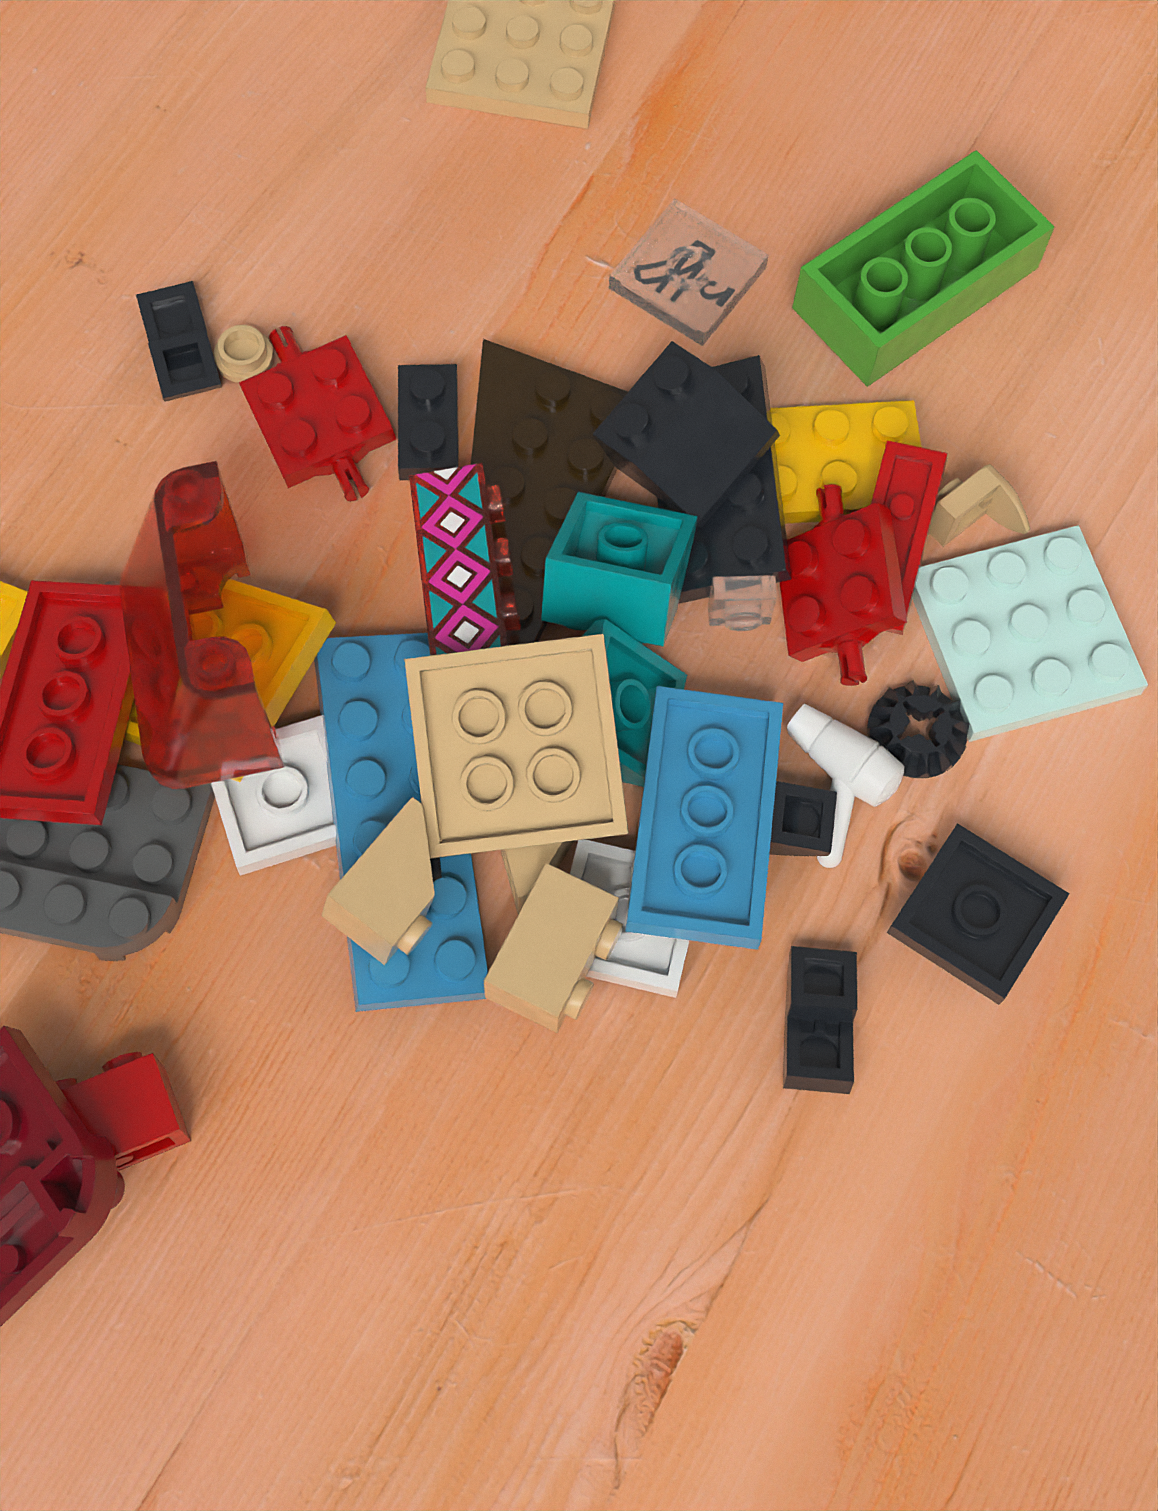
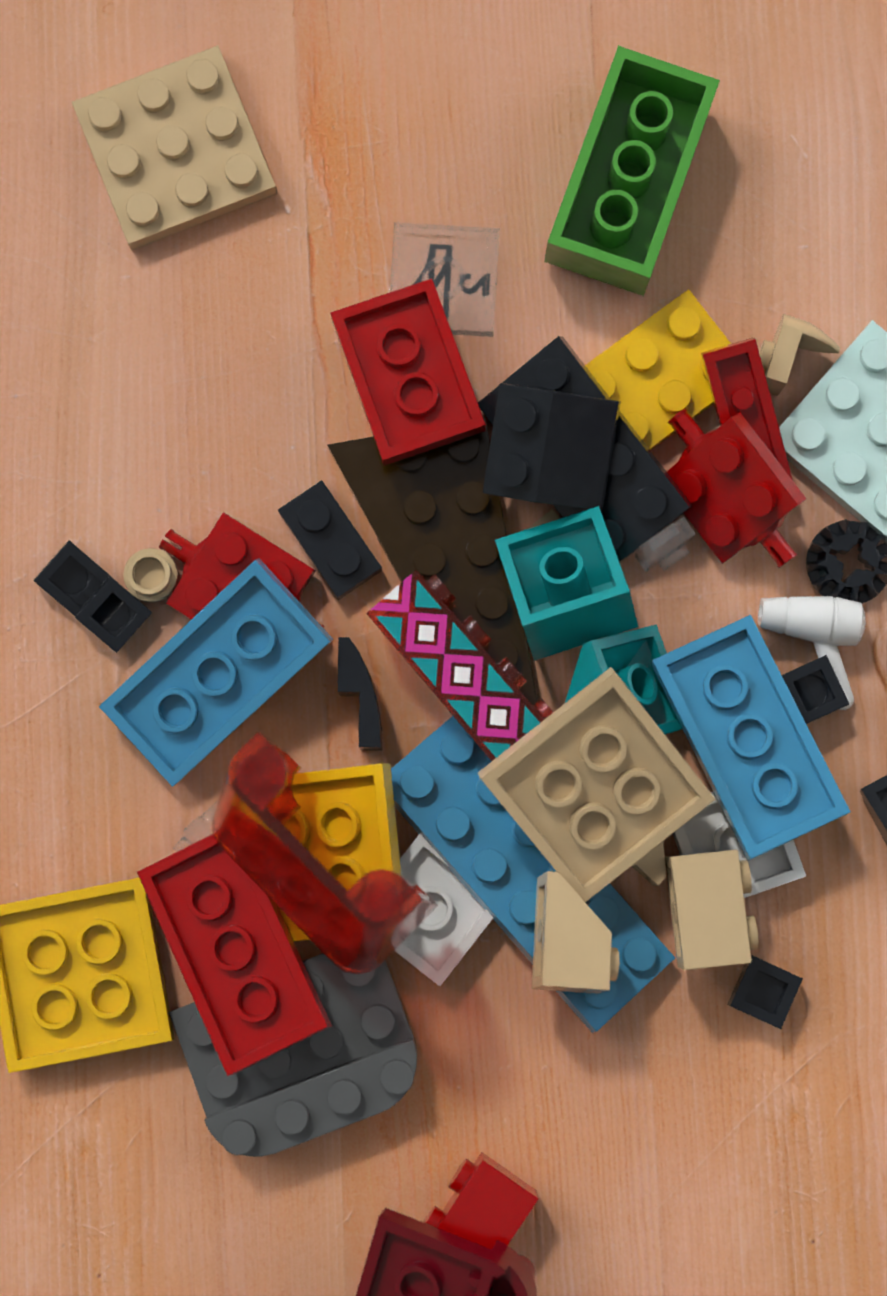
camera: 30 degrees left, 15 degrees up
none -> dark azure plate [99,558,333,787]
none -> red plate [330,278,486,466]
none -> black slope [338,637,382,751]
none -> black plate [727,955,803,1029]

